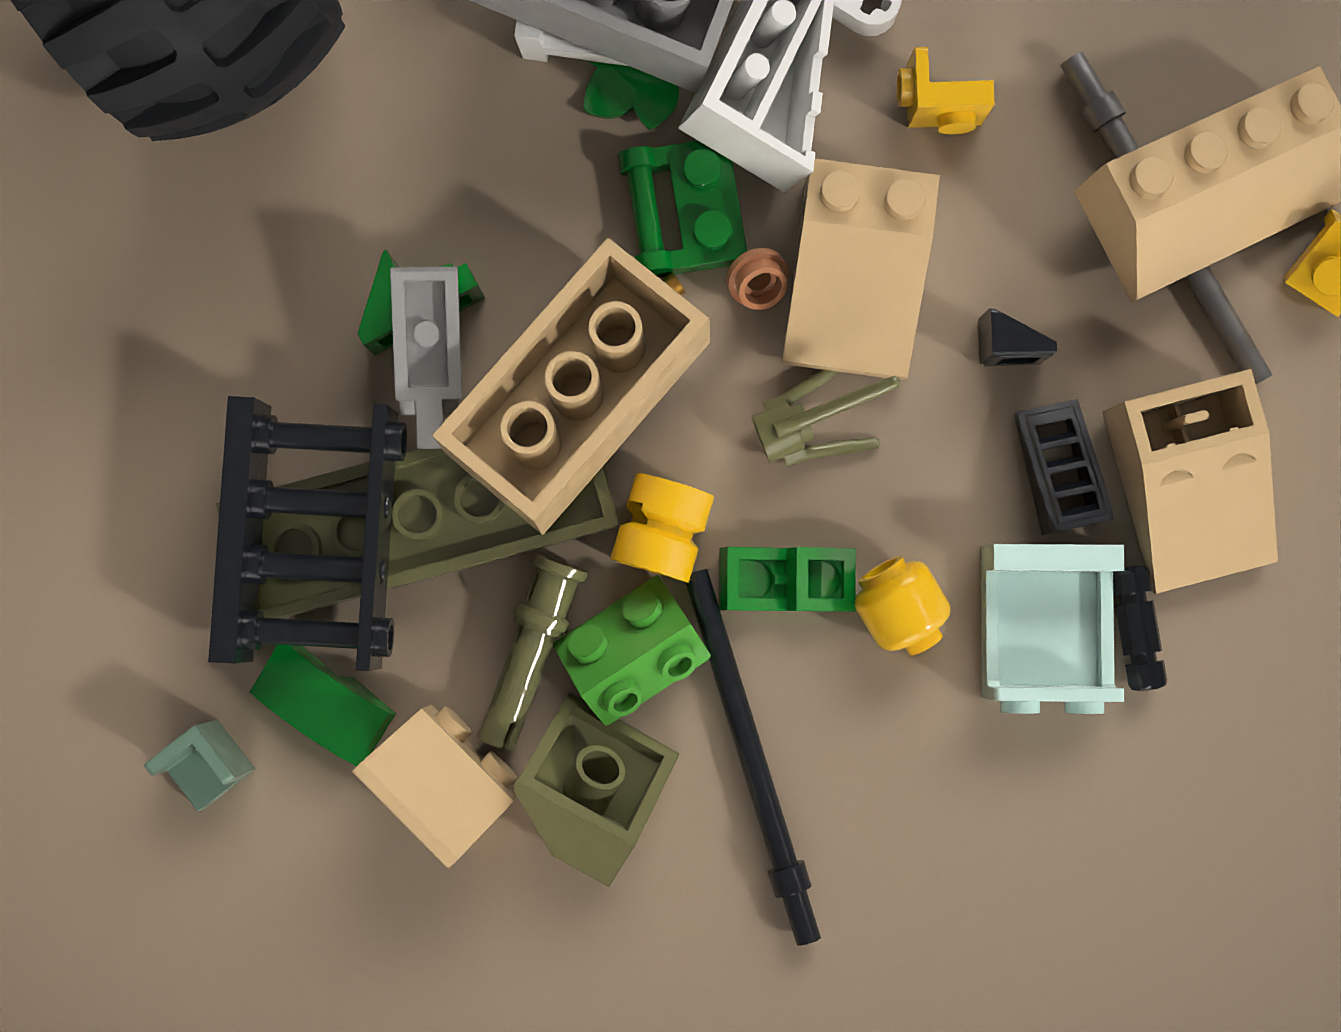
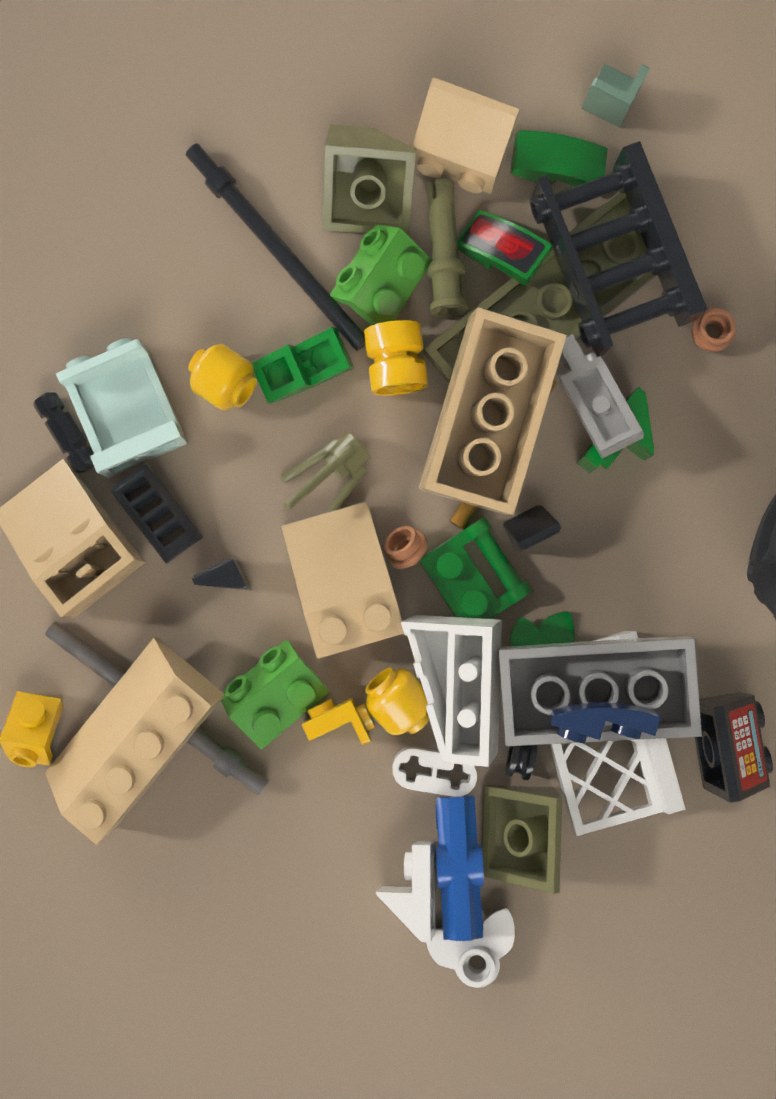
camera: 150 degrees right, 0 degrees up
none -> bright green bracket [221,640,330,750]
none -> yellow head [365,667,429,735]
none -> slope [457,210,552,287]
none -> black slope [503,505,562,552]
none -> nougat plate [691,308,737,352]

